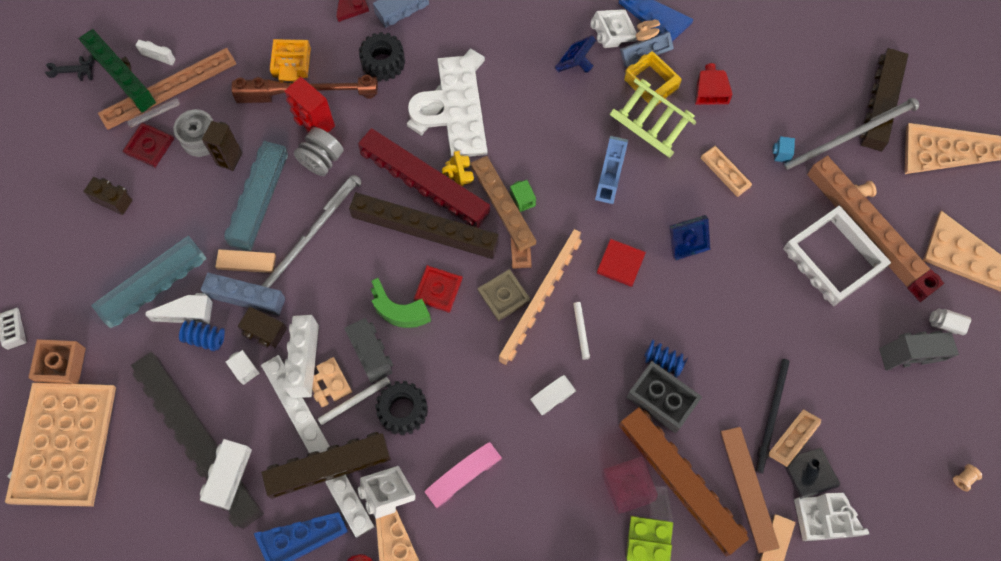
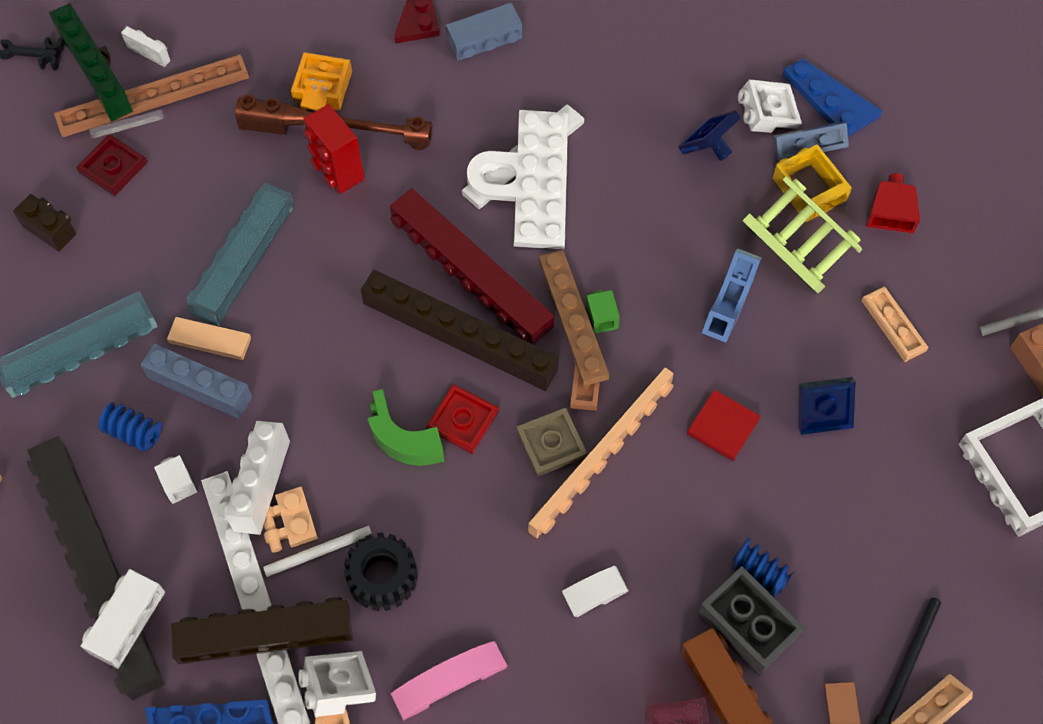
camera: 10 degrees right, 5 degrees down
white slope [146,293,213,324] -> none
light grey wheel [173,109,213,157] -> none
dark brown brick [202,121,243,171] -> none
dark brown brick [238,307,287,349] -> none
light grey bar [261,175,361,288] -> none
light grey wheel [293,127,344,176] -> none
dark grey wedge [344,318,394,384] -> none
black tyre [359,32,405,82] -> none
yellow hips [442,151,474,186] -> none
white bar [573,302,590,360] -> none
light nougat piece [636,19,660,41] -> none
dark azure plate [772,136,795,163] -> none

